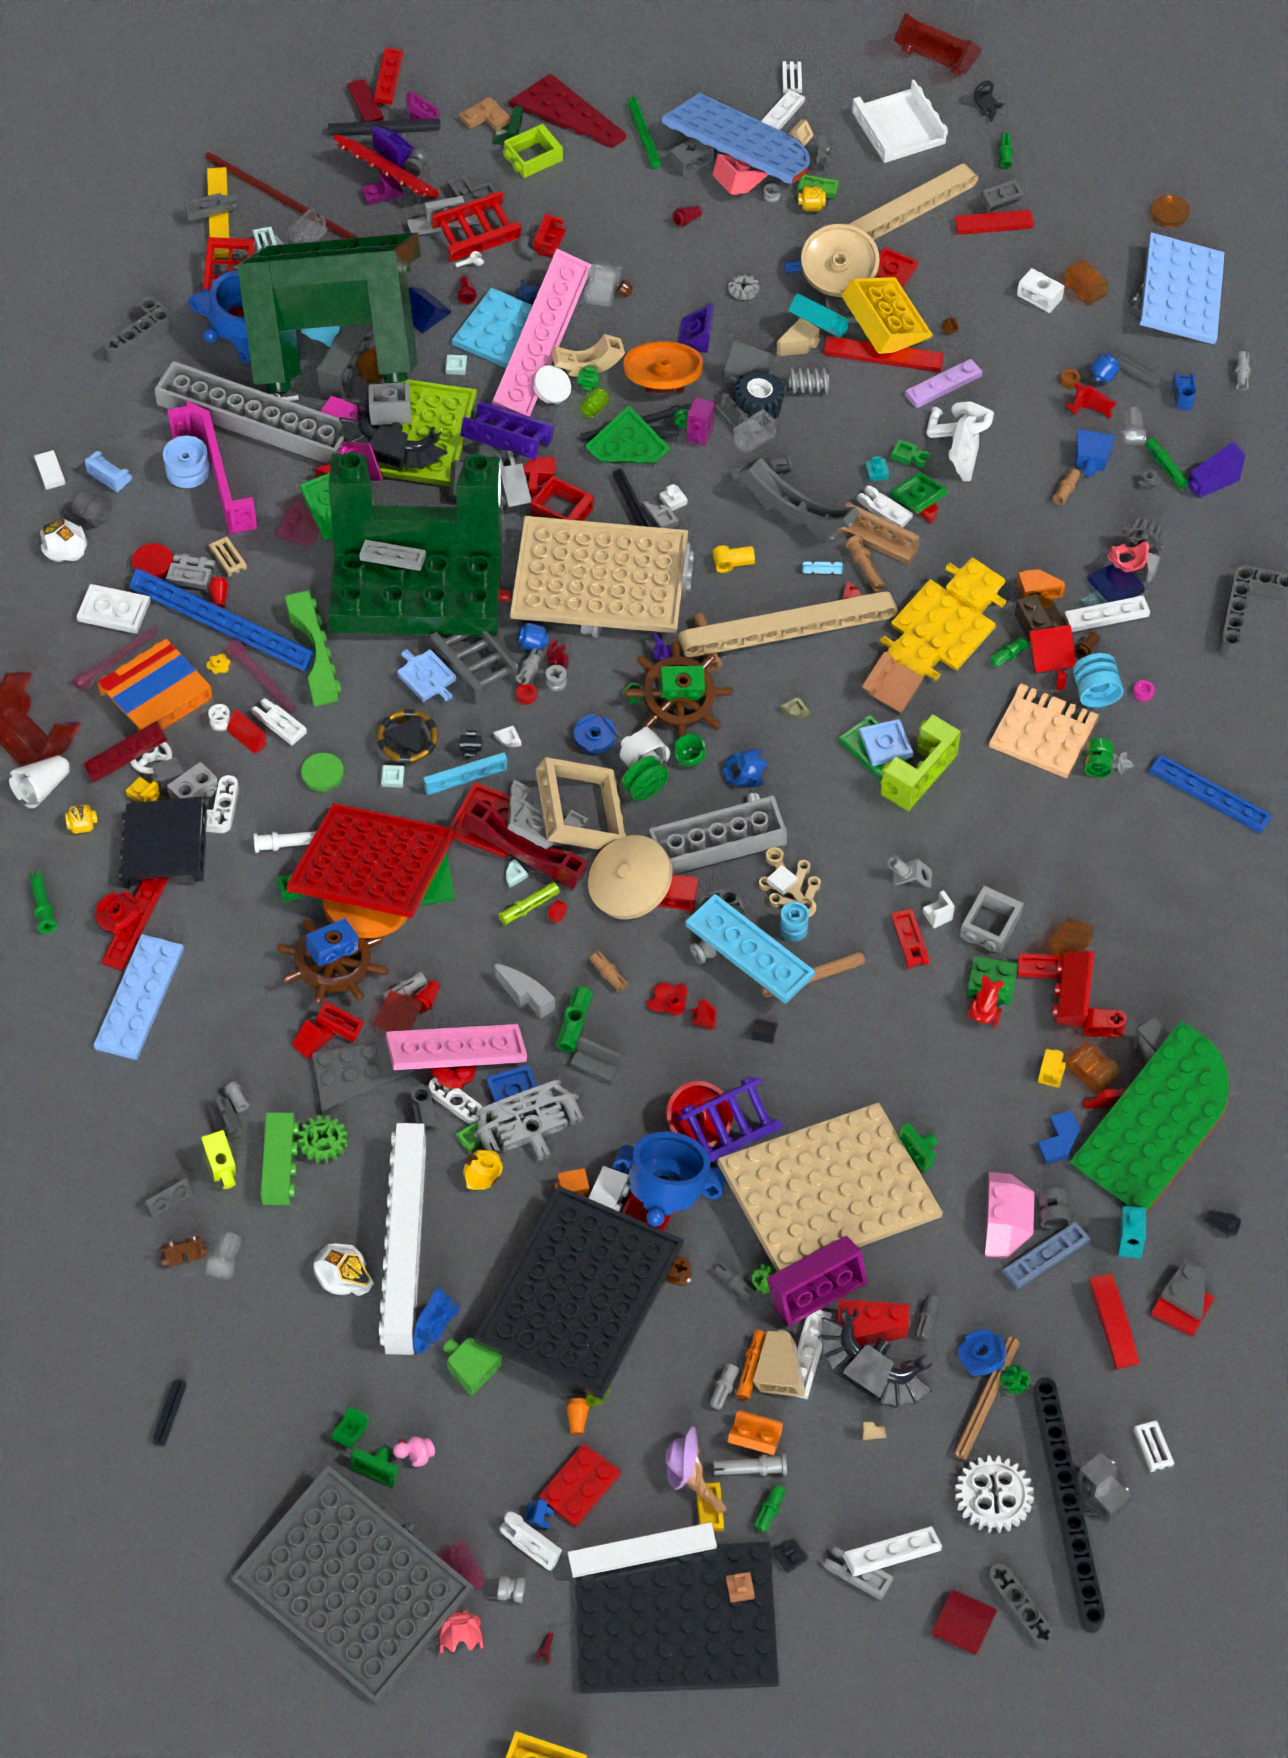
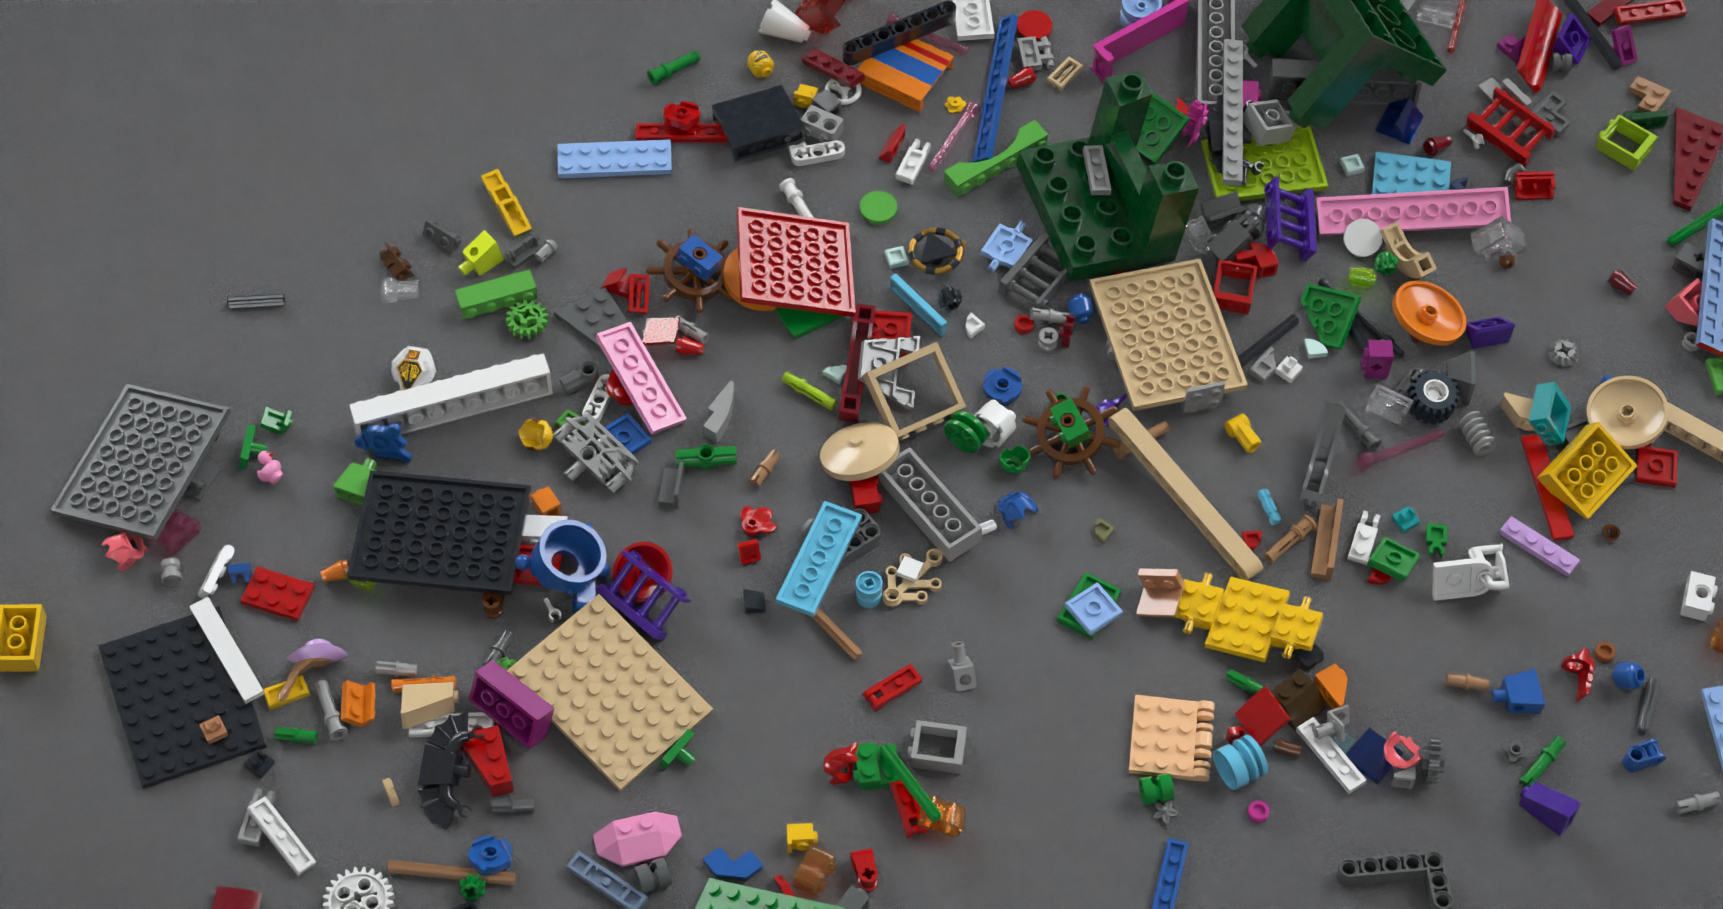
camera: 70 degrees right, 0 degrees up
white wheel [208,704,230,731] -> none
dark red hand [536,1632,554,1666] -> none
red tile [548,900,567,923] -> none
yellow head [798,186,826,212] -> none
lime plate [880,714,961,812] -> none
white panel [923,890,955,928] -> none
red slope [1052,951,1094,1027] -> none
clear piece [1123,407,1146,446] -> none
none -> yellow slope [481,169,532,237]
none -> white hand [544,598,561,623]
none -> black beam [842,1,956,65]
none -> green axle [880,744,942,822]
none -> light grey plate [1222,39,1243,186]
none -> light aqua tile [1304,339,1328,359]
none -> light grey bracket [1312,705,1350,742]
none -> clear pink piece [1357,429,1445,470]

